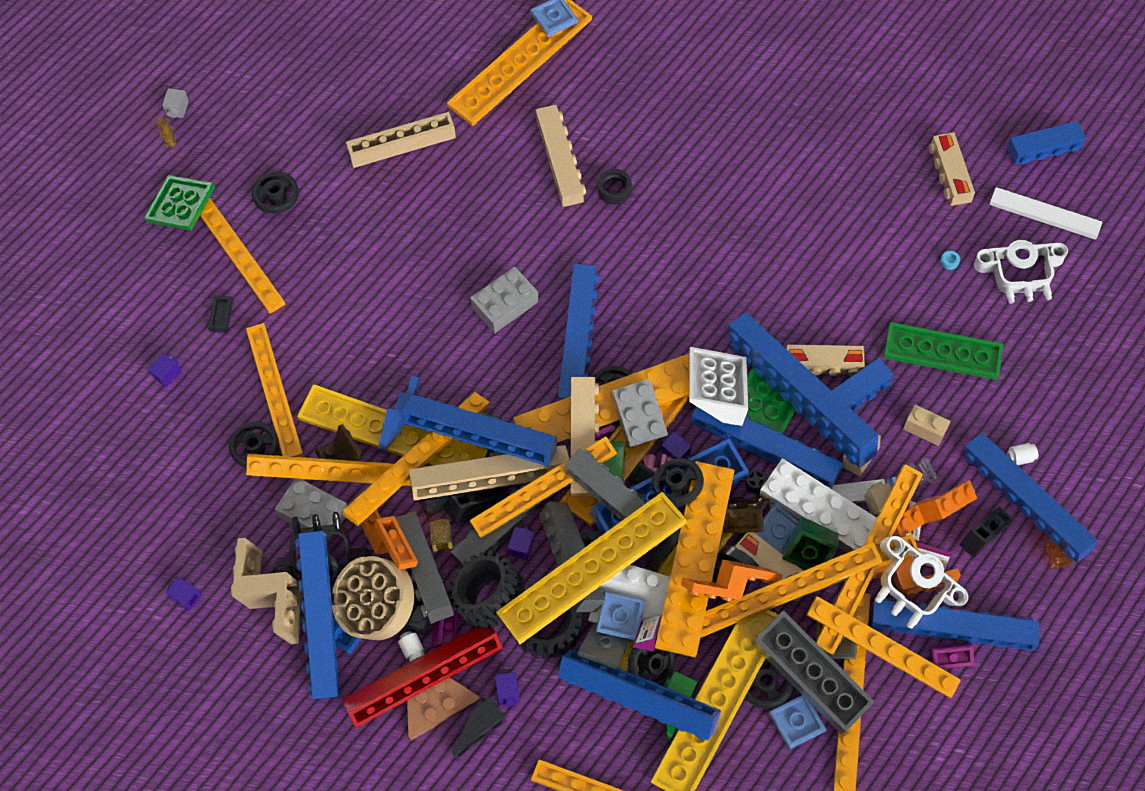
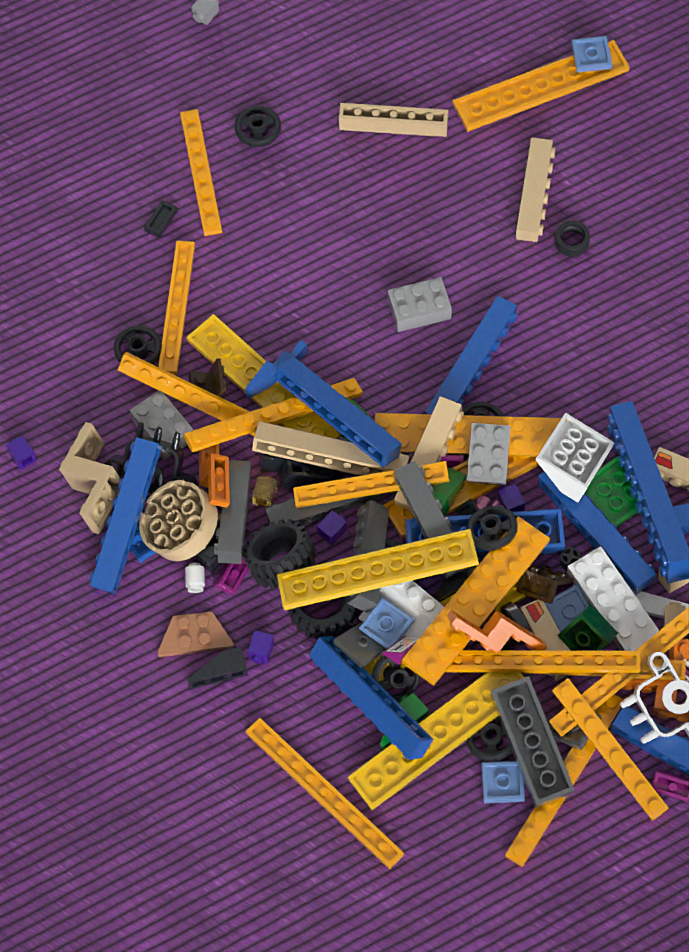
camera: 25 degrees right, 0 degrees up
green plate [144,175,215,231] -> none
dark purple brick [148,353,181,388] -> none
clear yellow pin [157,118,176,148] -> none
red brick [342,624,503,728] -> none

